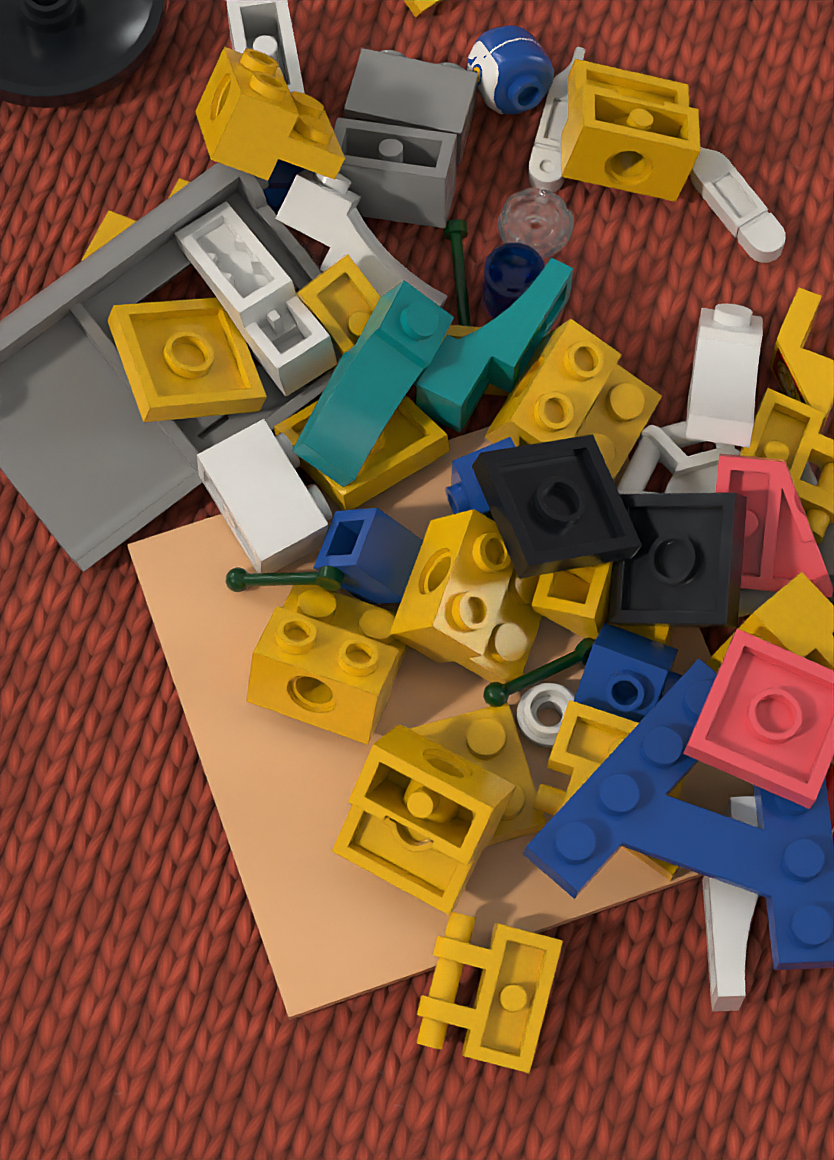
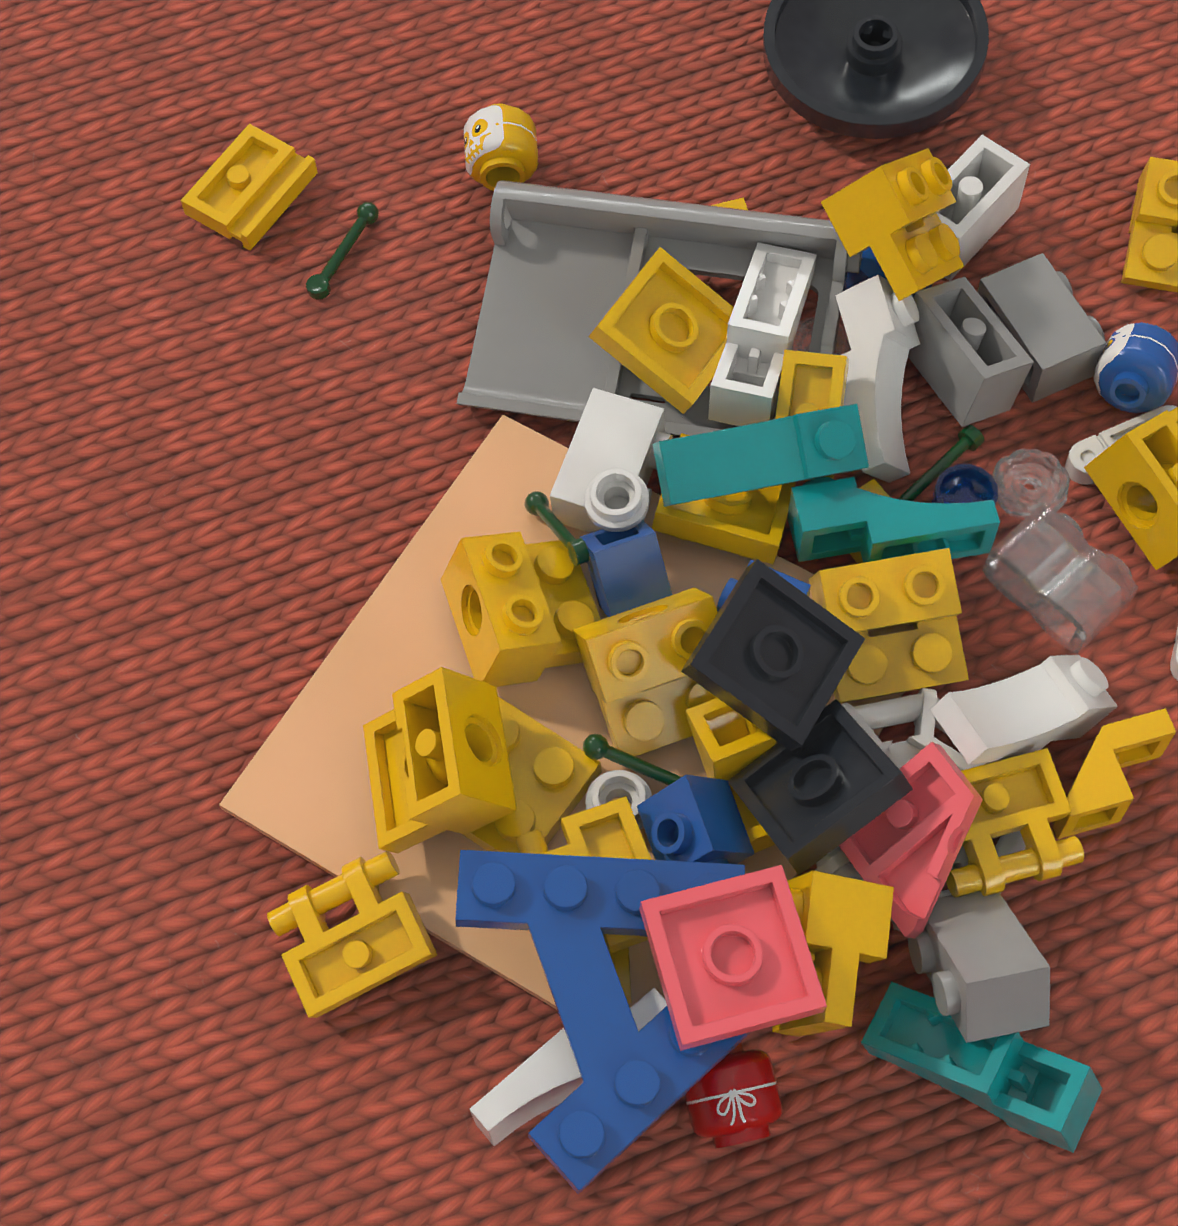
camera: 55 degrees right, 5 degrees down
none -> white plate [584,468,649,532]
none -> clear brick [982,504,1139,654]

